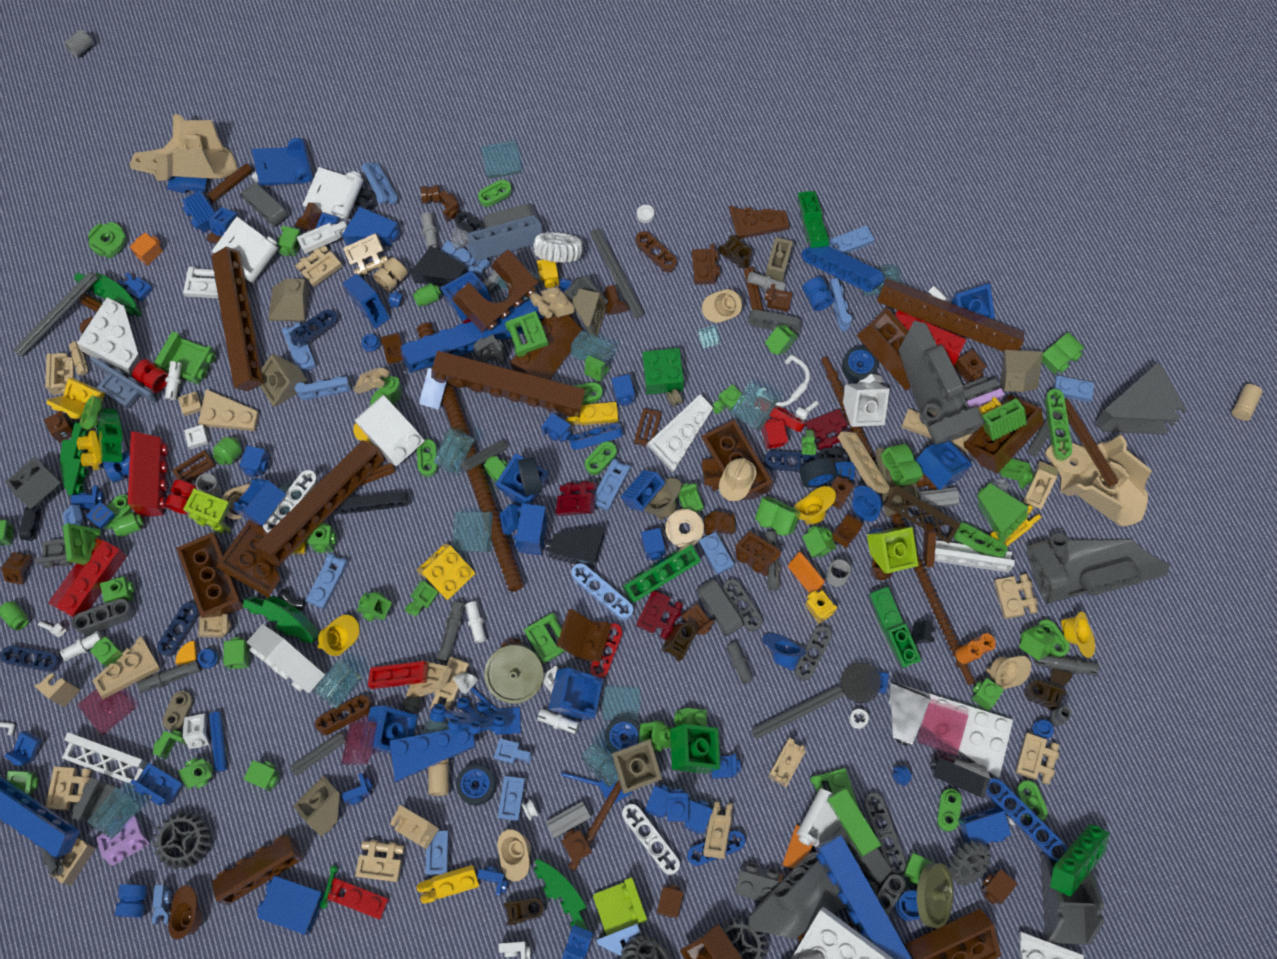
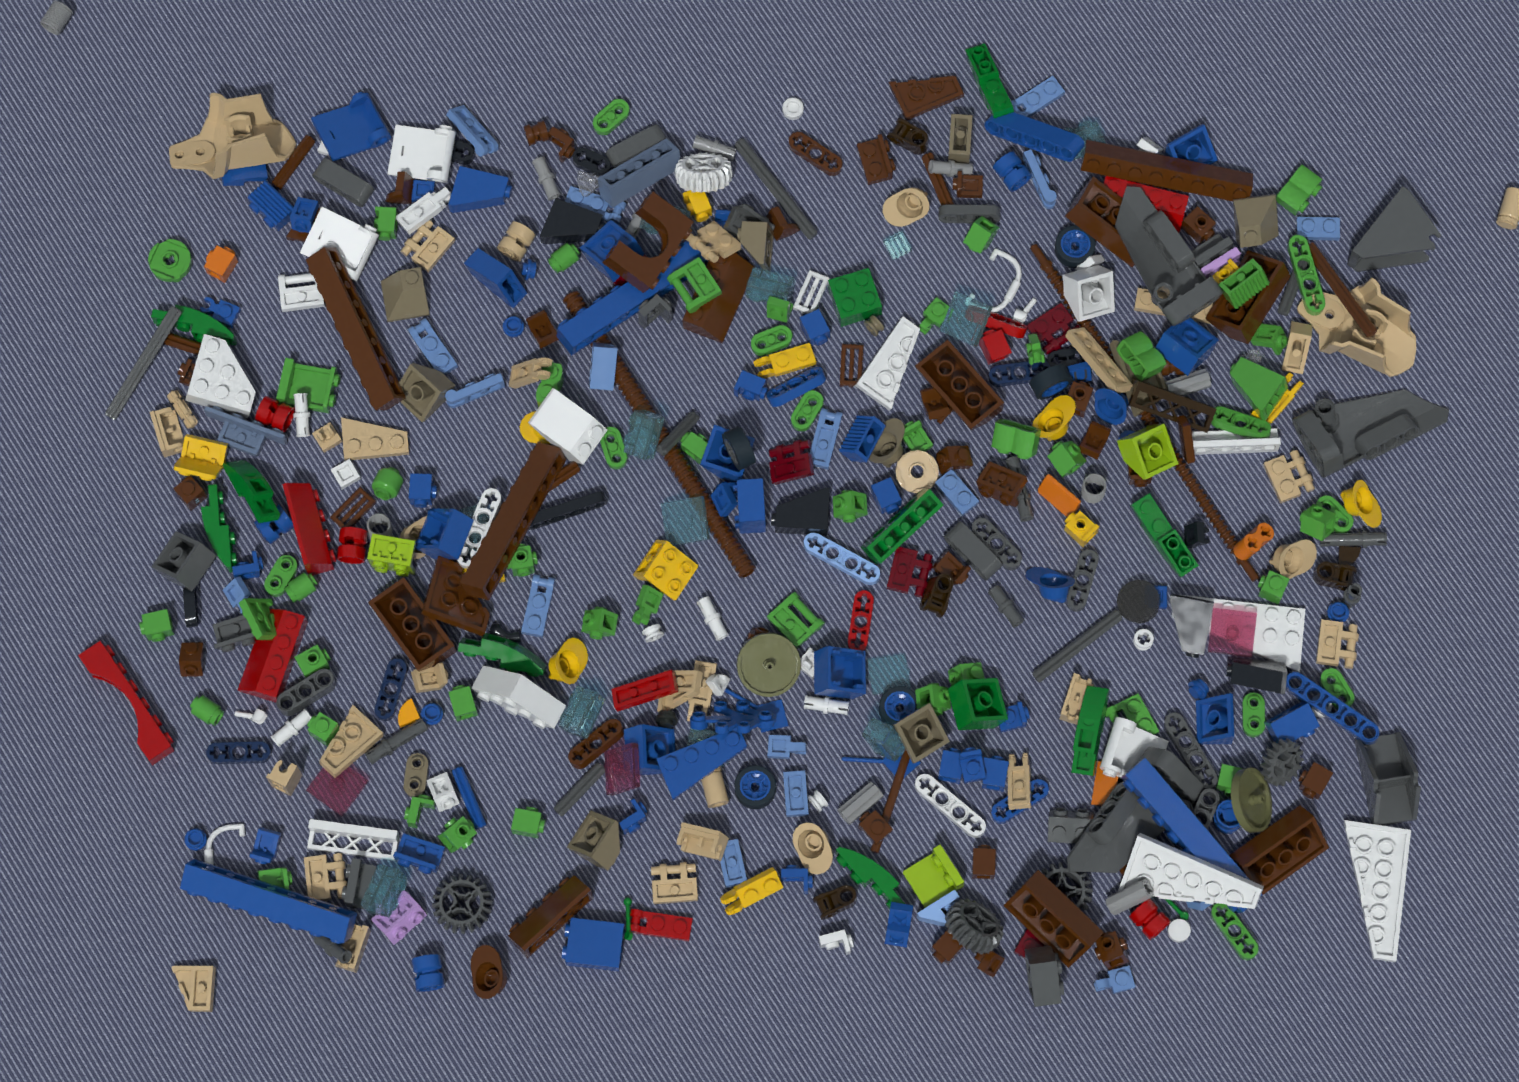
camera: 10 degrees left, 5 degrees up
yellow hips [77,431,103,470] -> none
bright green plate [79,395,103,430] -> none
blue tile [86,502,116,529] -> none
medium blue plate [152,885,172,924] -> none
dark blue beam [290,310,337,347] -> none
tan plate [343,233,389,275] -> none
reddish brown brick [431,351,585,417] -> none
dark grey pin [437,602,465,663] -> none
clear light blue tile [481,141,522,179] -> none
reddish brown bracket [557,609,611,662] -> none
tan piece [719,458,756,501] -> none
bright green tile [827,789,881,857] -> none
green brick [1050,824,1110,897] -> none
none -> white bush [642,624,664,643]
none -> light grey pin [692,135,737,161]
none -> white tile [793,270,829,314]
none -> bright green brick [833,490,868,523]
none -> green slope [1071,686,1110,776]
none -> blue slope [1196,693,1234,744]

